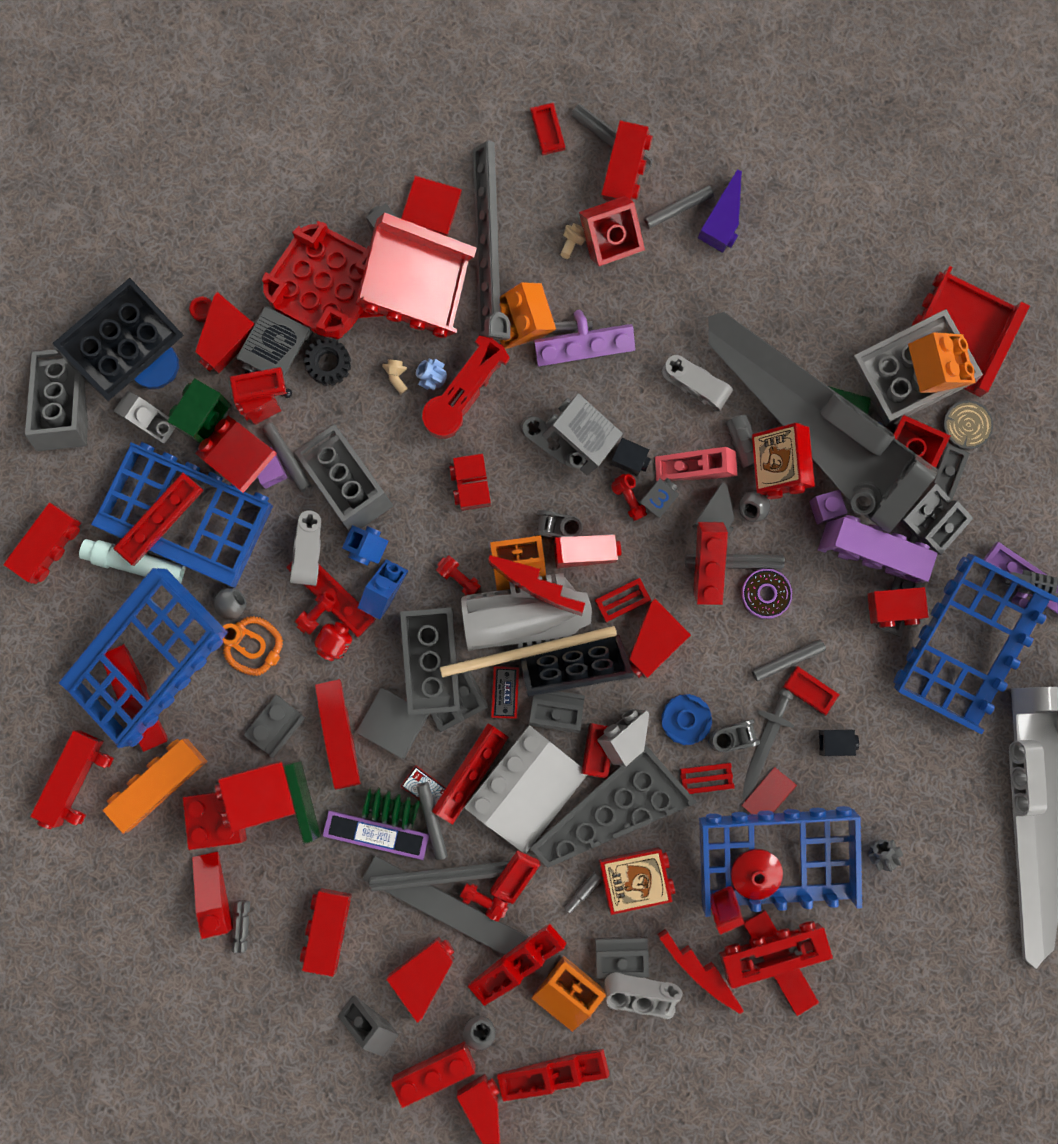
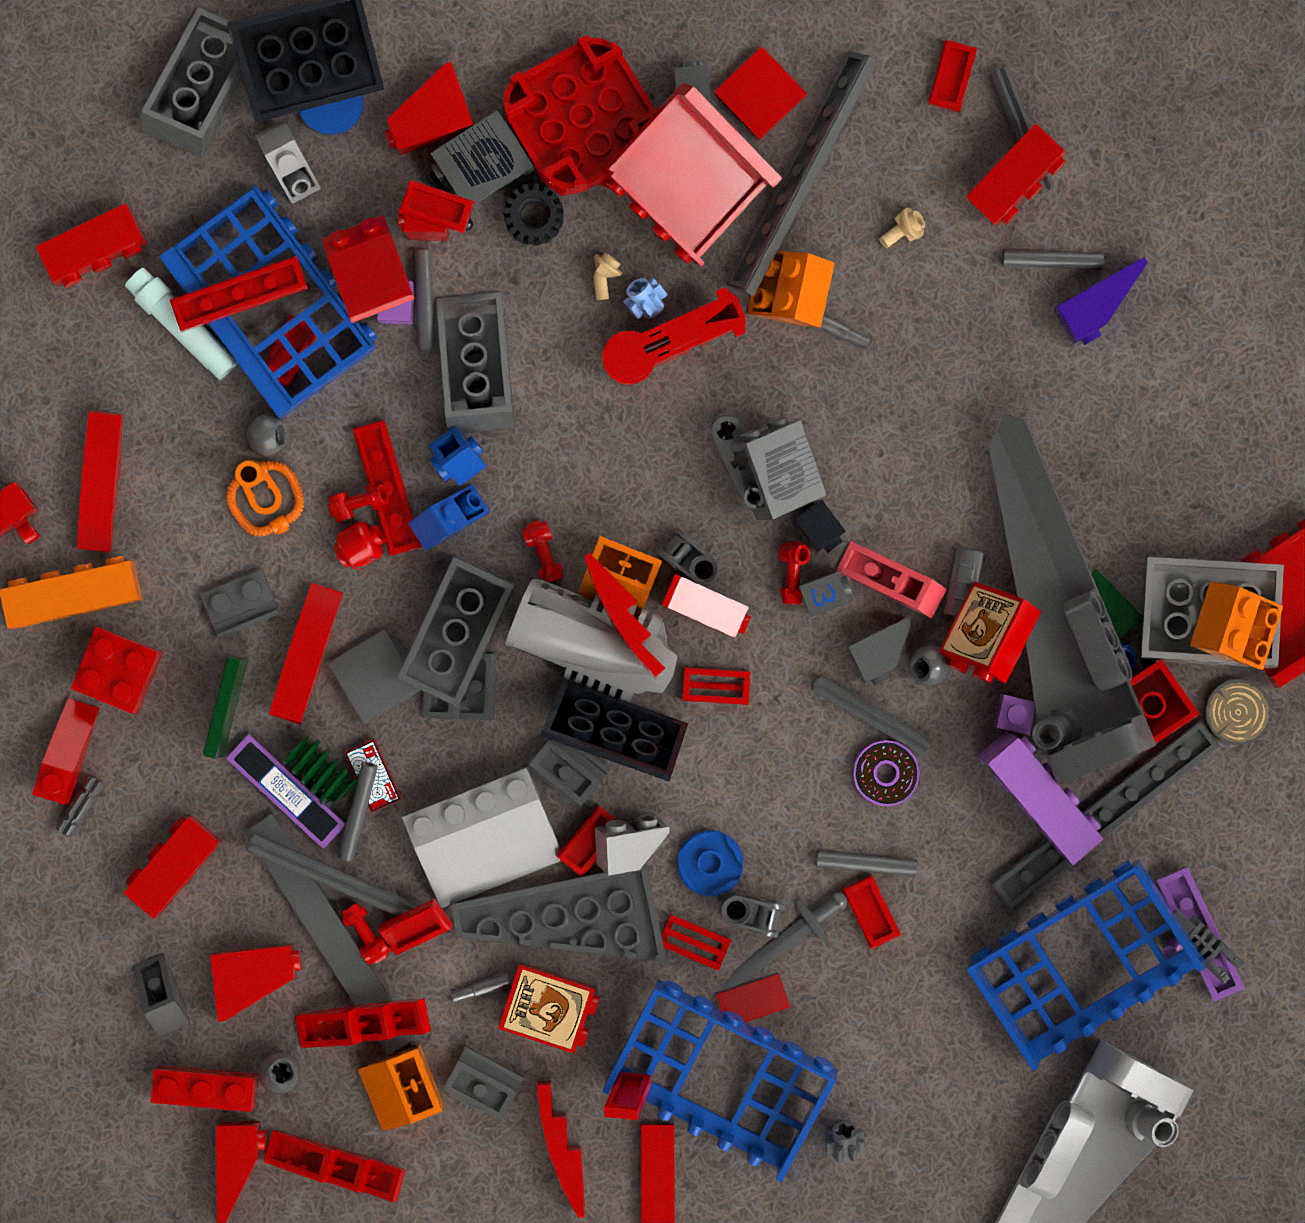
camera: 35 degrees right, 5 degrees up
blue window [59,568,228,748] -> none
dark green brick [167,378,231,444] -> none
red tile [189,296,212,322] -> none
red slope [215,760,295,832] -> none
light grey piece [290,510,321,586] -> none
red tile [432,723,509,825] -> none
tan piece [440,626,617,677] -> none
red piece [449,454,491,511] -> none
dark grey tile [484,312,511,340] -> none
tile [491,666,519,719] -> none
medium lavender plate [534,310,635,366] -> none
red brick [579,196,645,266] -> none
light grey piece [604,973,683,1019] -> none
red slope [628,599,691,678] -> none
light grey piece [662,355,733,412] -> none
red brick [694,522,728,605] -> none
red brick [719,921,833,989] -> none
red dish [731,849,783,900] -> none
black brick [819,729,859,756] -> none
red brick [867,587,929,628] -> none
dark grey slope [900,483,973,555] -> none
none -> red tile [265,314,316,389]

